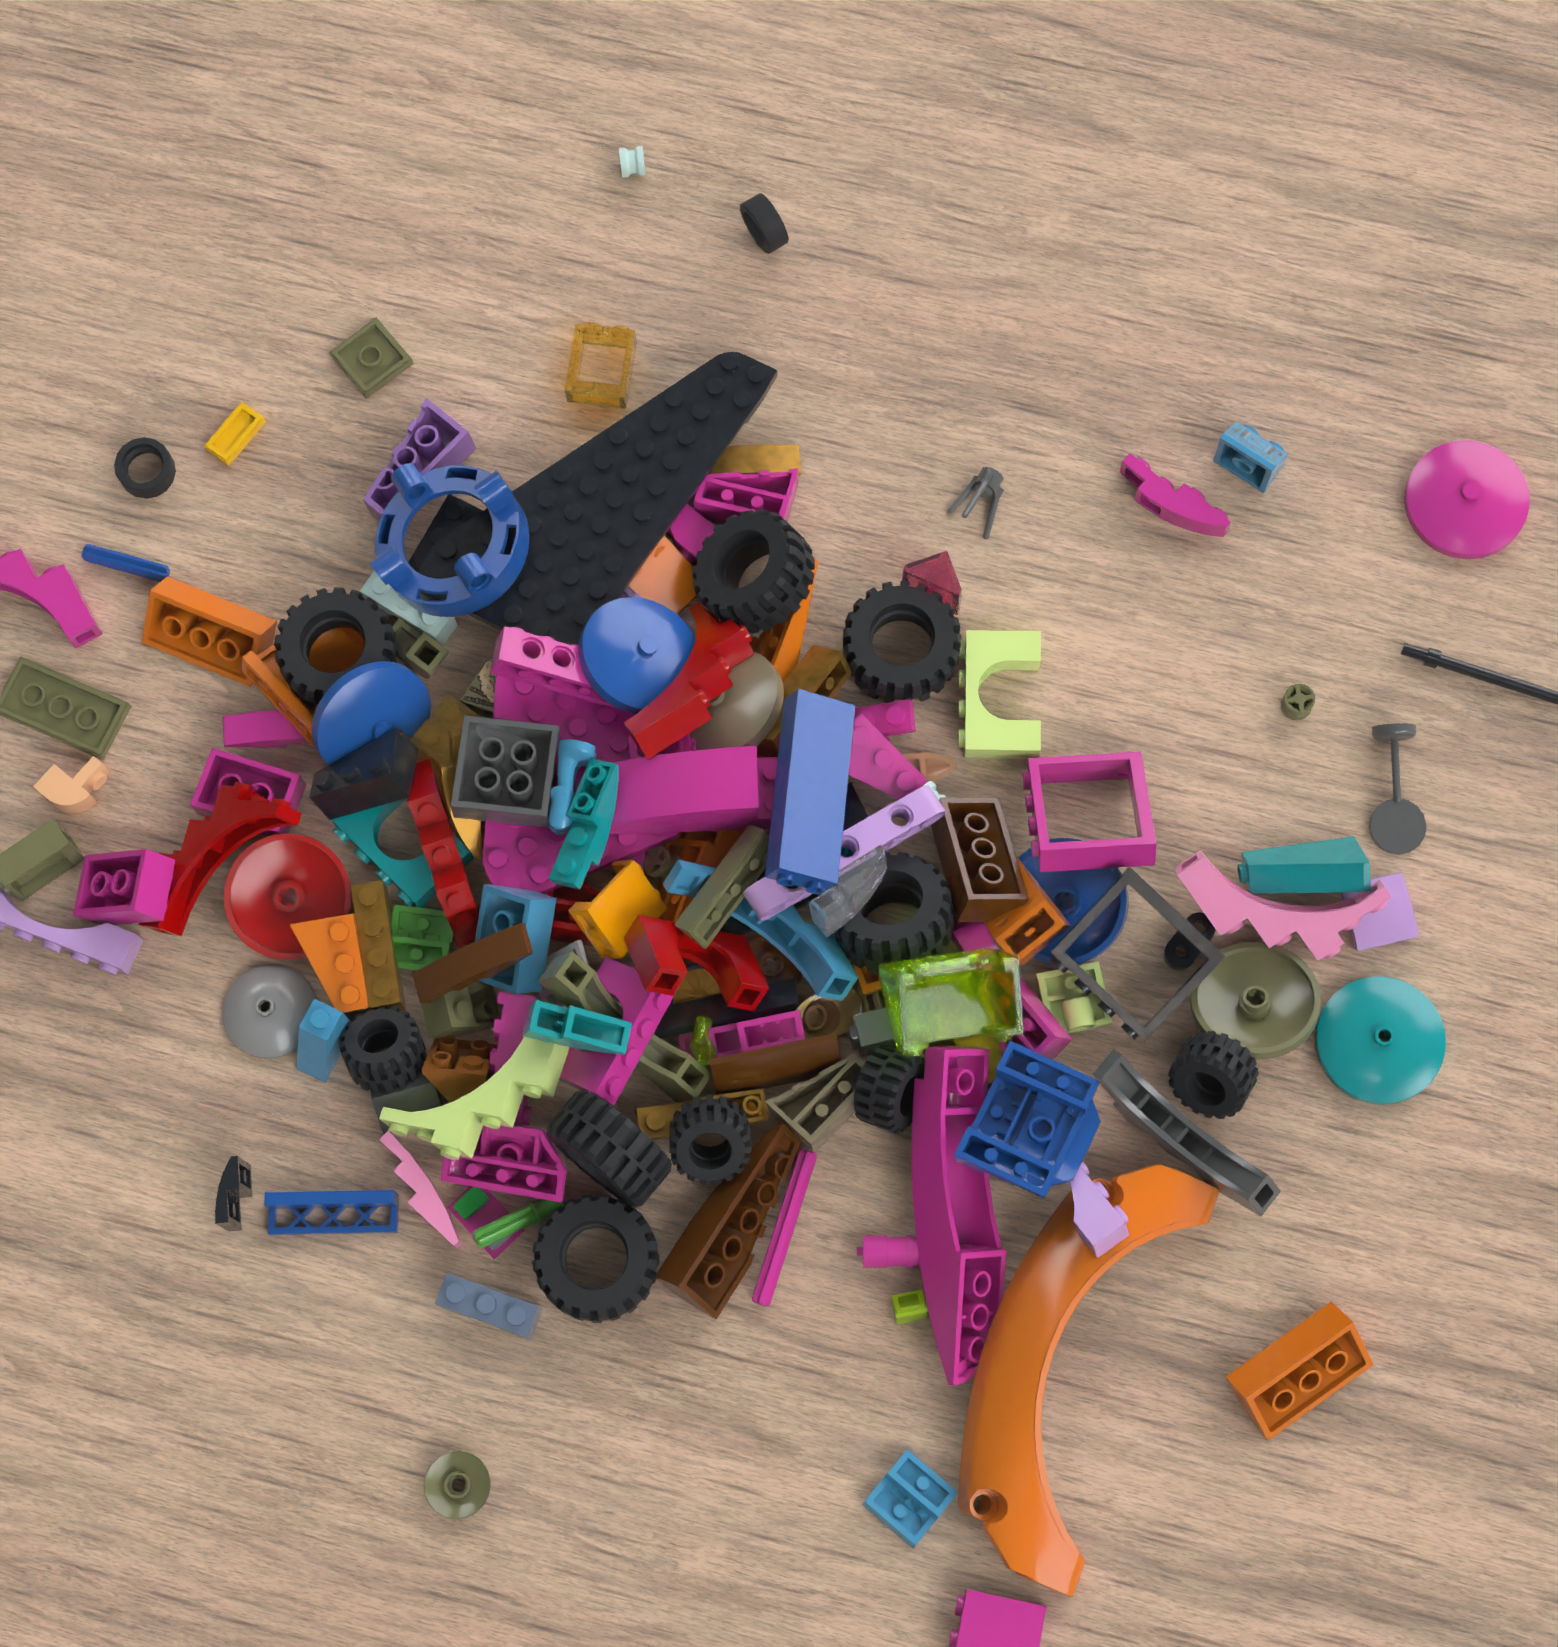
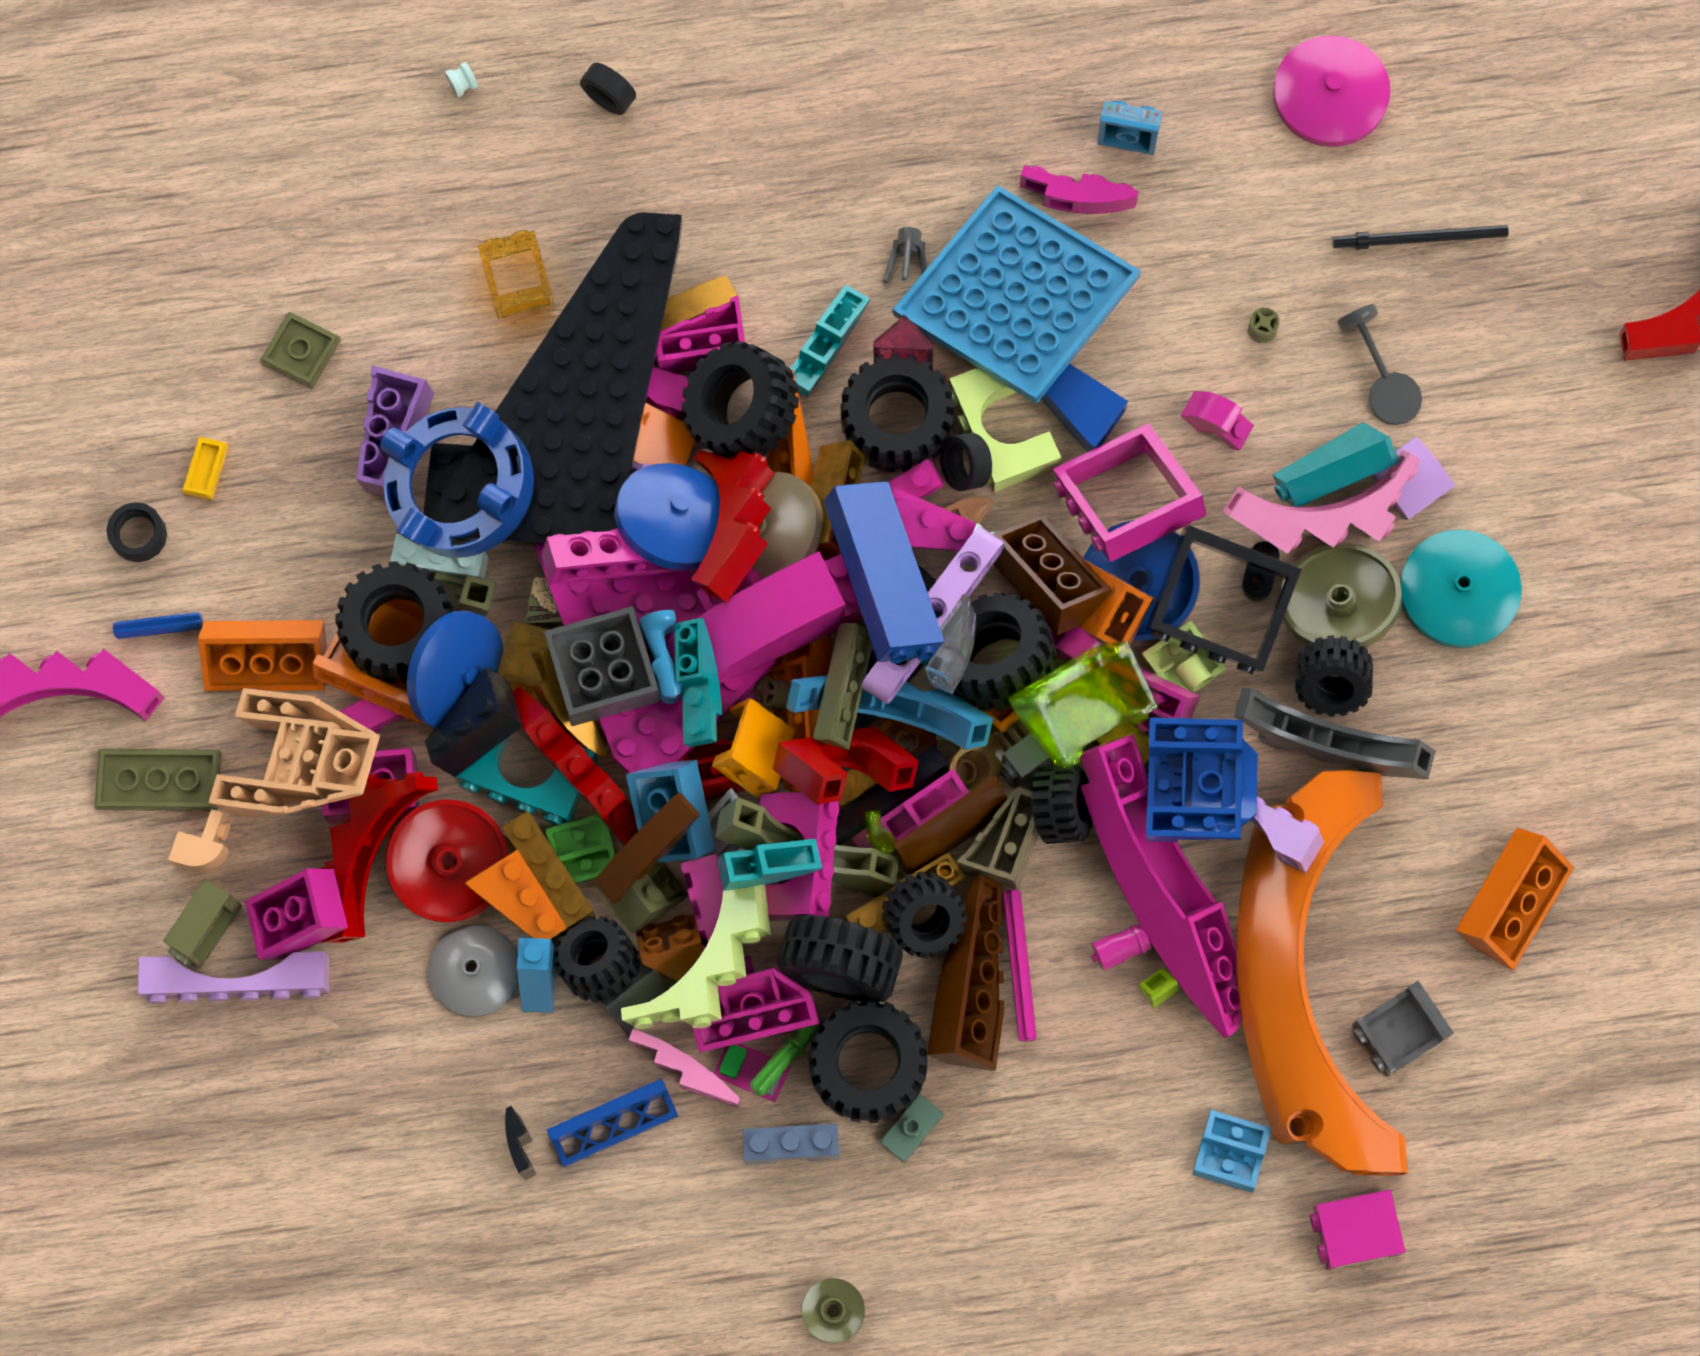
camera: 25 degrees left, 0 degrees up
none -> light nougat wedge [208,688,380,817]
none -> teal slope [790,285,870,398]
none -> sand green plate [880,1094,944,1163]
none -> dark azure plate [892,185,1141,404]
none -> black tyre [940,432,993,491]
none -> blue slope [1041,364,1128,452]
none -> dark pink brick [1180,391,1254,450]
none -> flat silver panel [1352,980,1454,1077]

